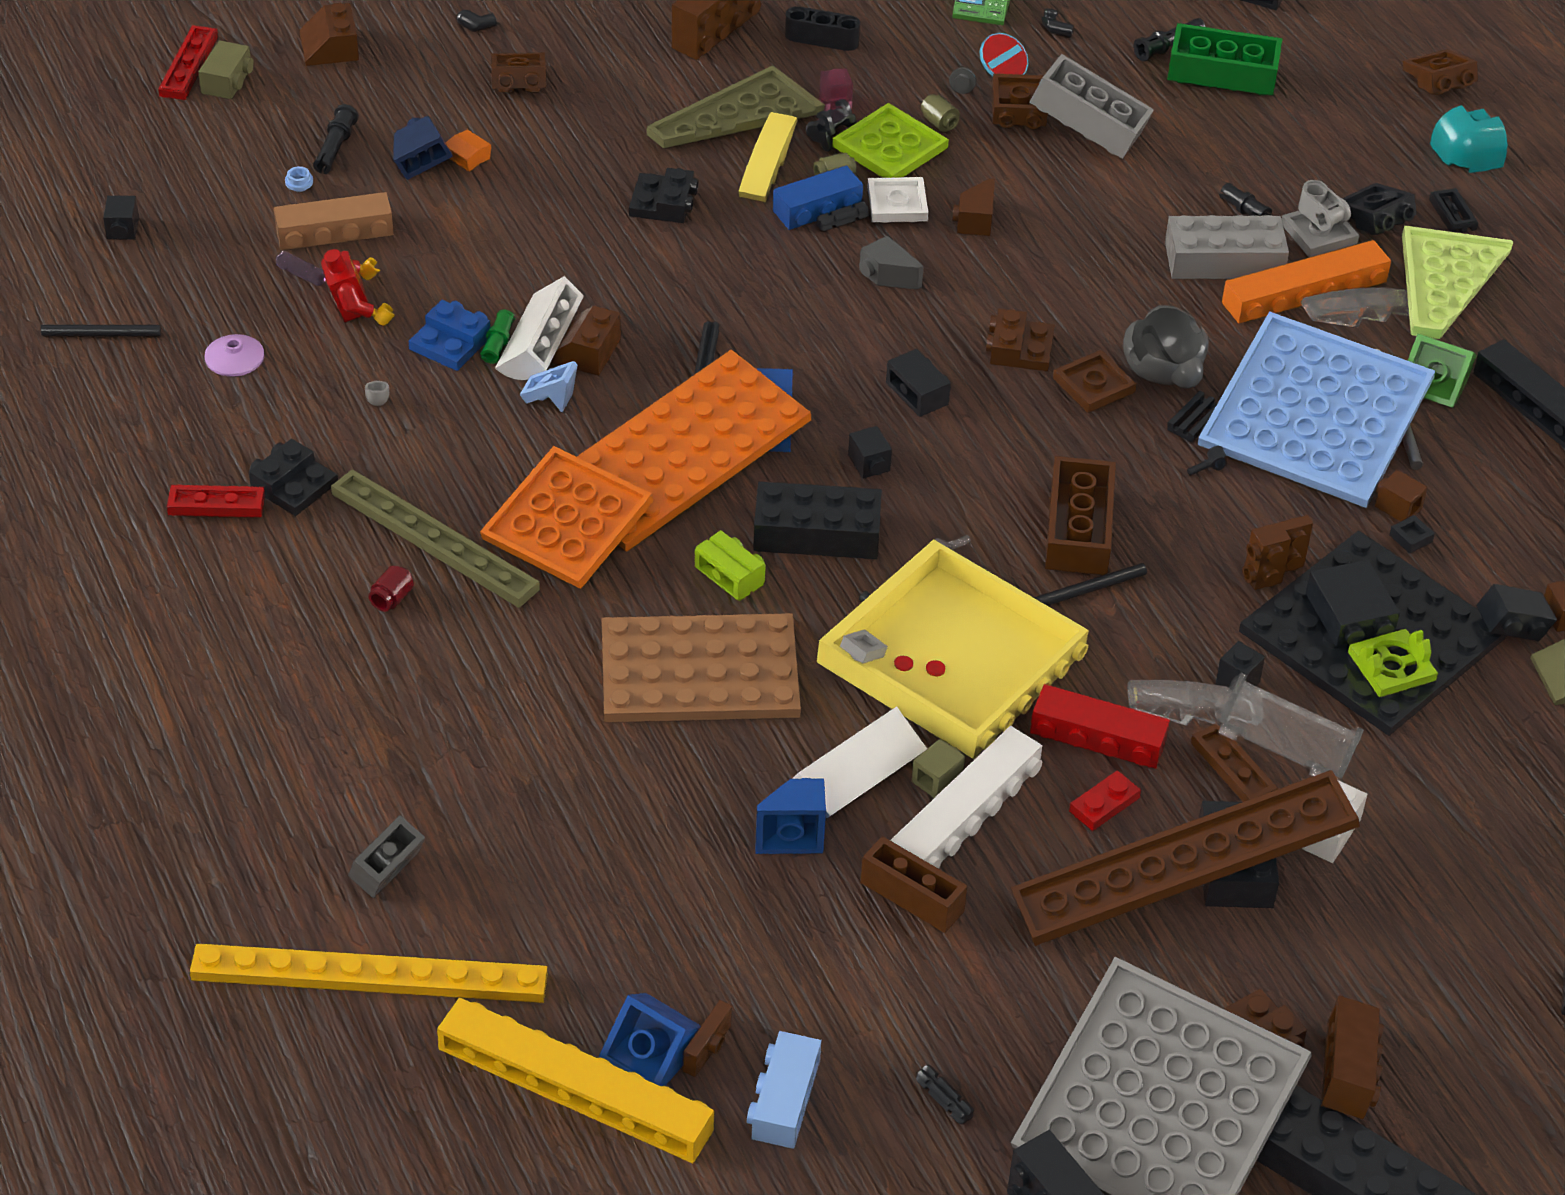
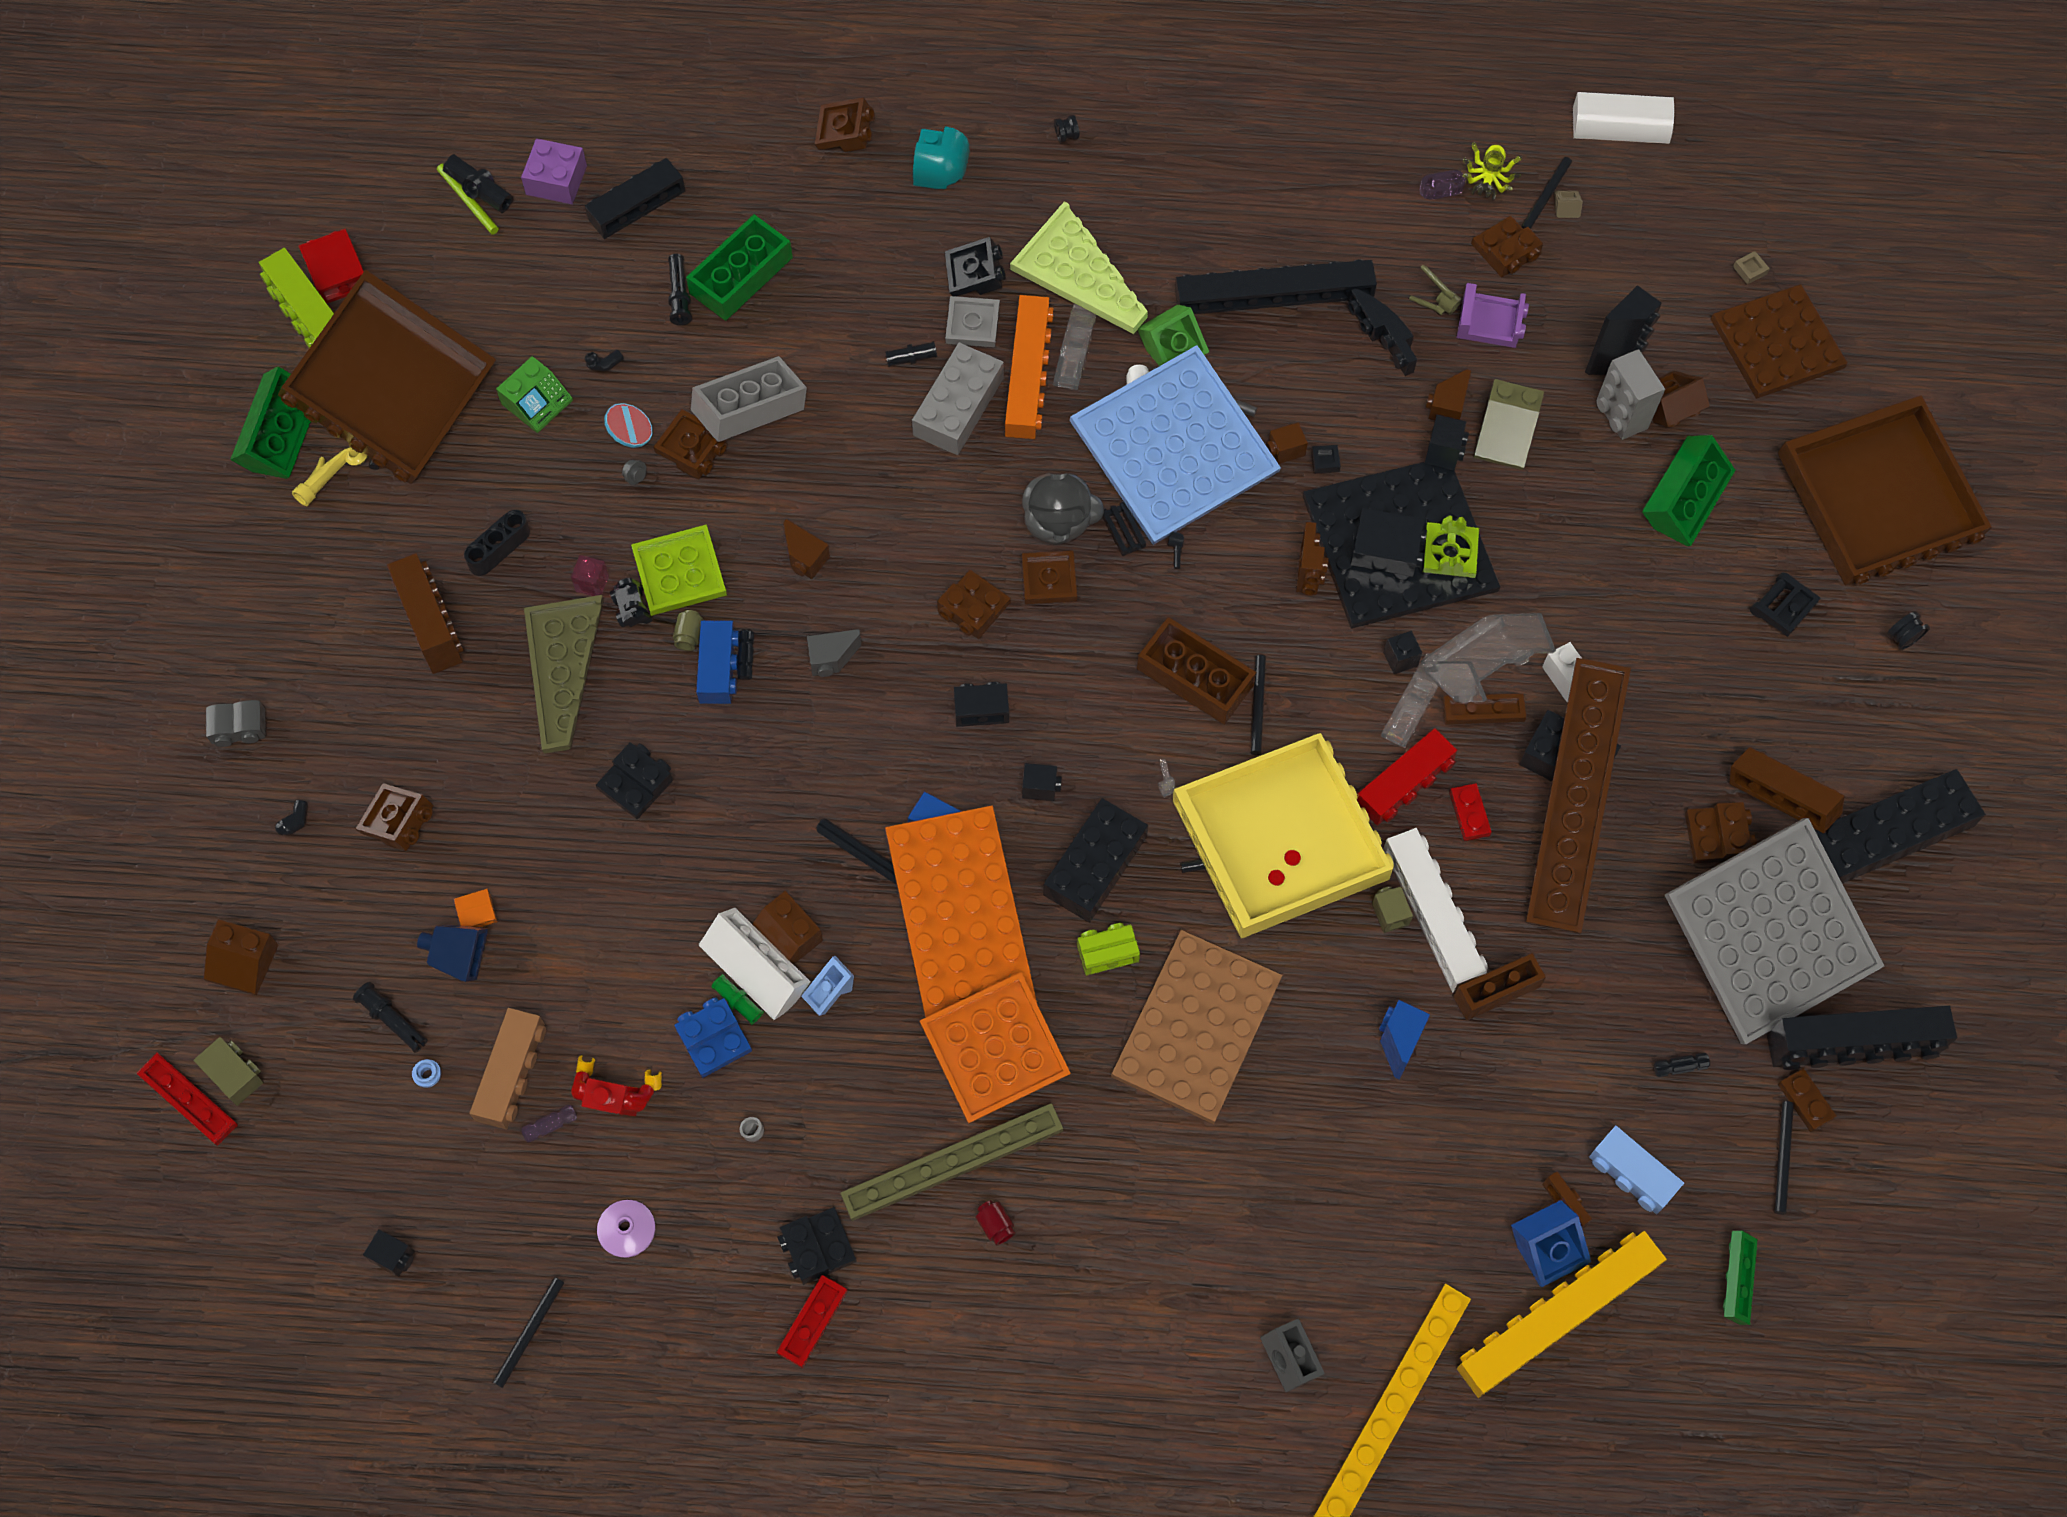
camera: 60 degrees left, 20 degrees up
light yellow slope [738,112,797,202] -> none
white brick [792,706,927,818] -> none
light grey plate [840,629,888,664] -> none
white plate [867,177,928,223] -> none
olive brick [920,94,960,132] -> none
light grey piece [1298,180,1351,231] -> none
black tile [1429,188,1478,233] -> none

